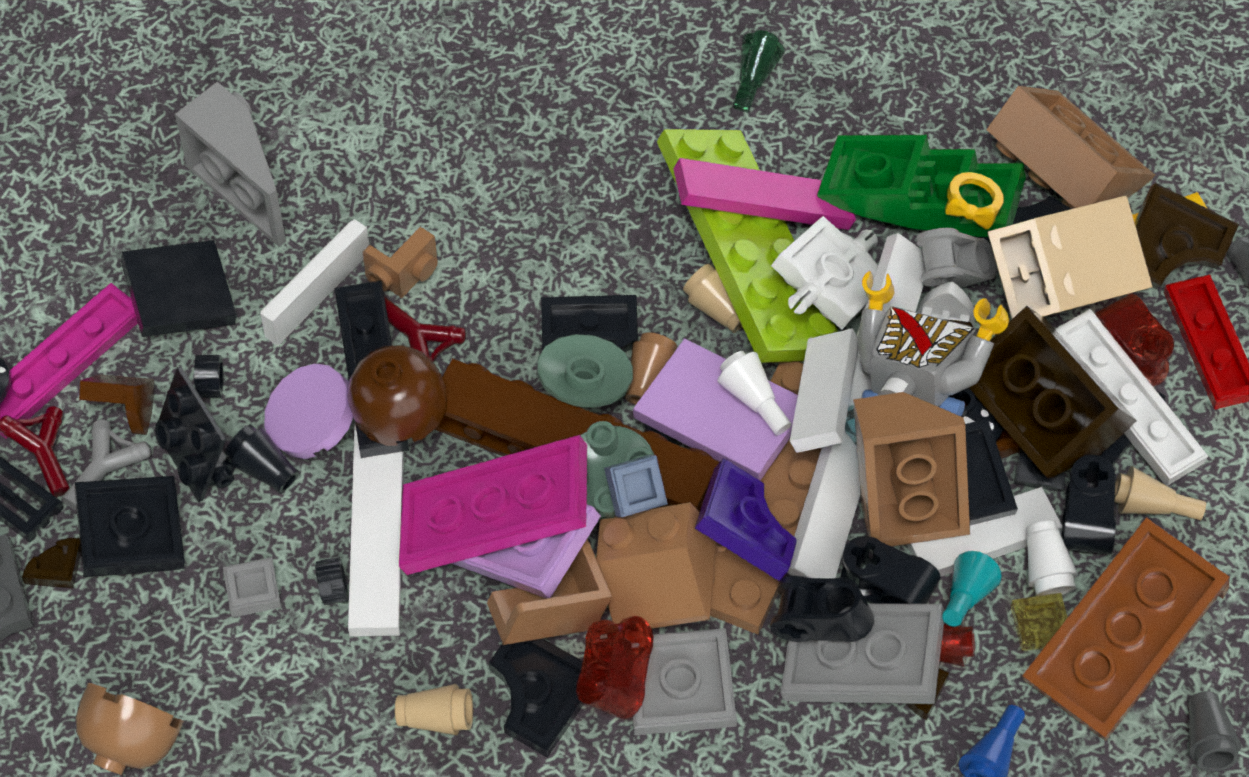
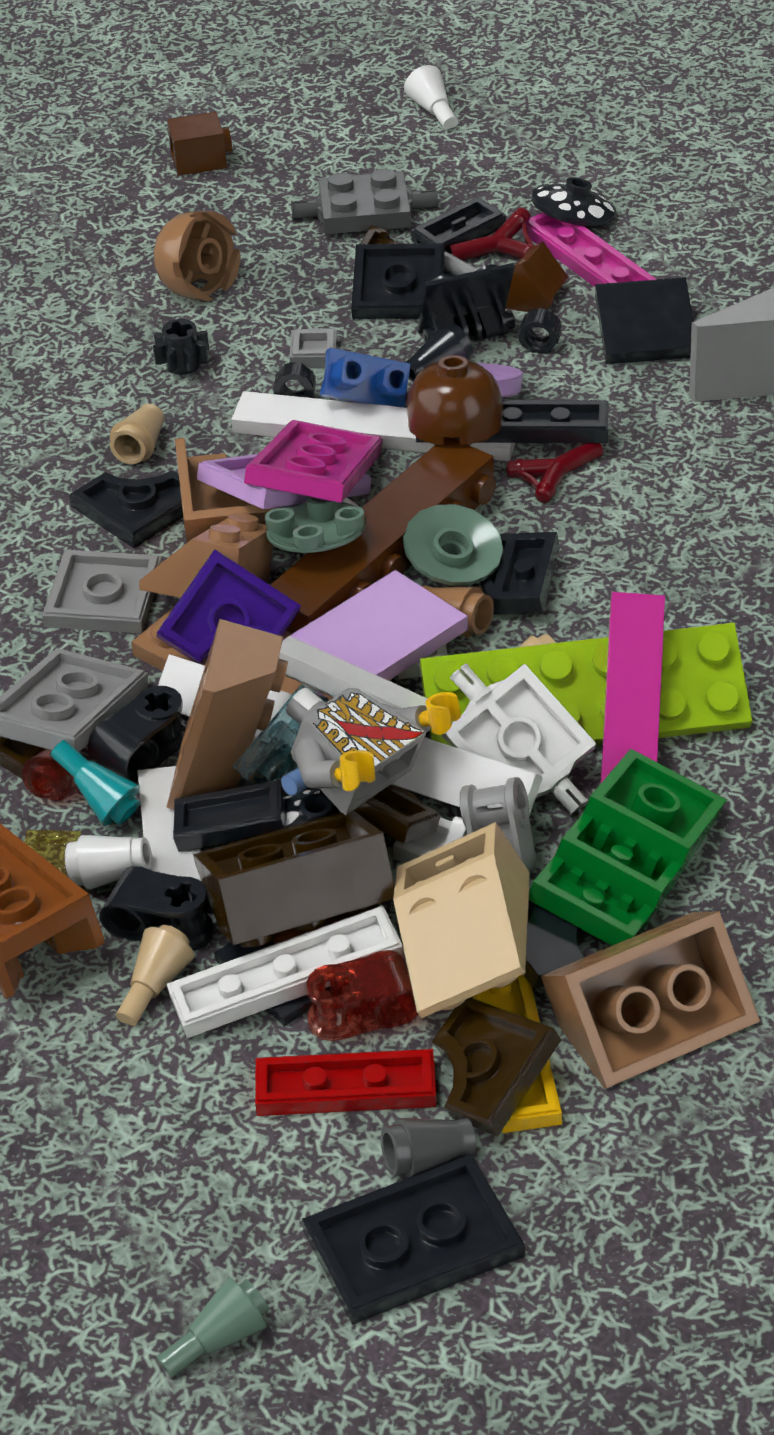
camera: 105 degrees right, 15 degrees down
white tile [260,219,369,346] -> none
medium nougat bracket [362,227,438,298] -> none
clear red piece [576,616,654,720] -> none
sand blue tile [604,455,668,518] -> none
white cone [717,351,792,436] -> none
black piece [770,576,874,642] -> none
yellow piece [945,172,1004,229] -> none
none -> black gear [153,319,209,375]
none -> blue hips [320,347,410,407]

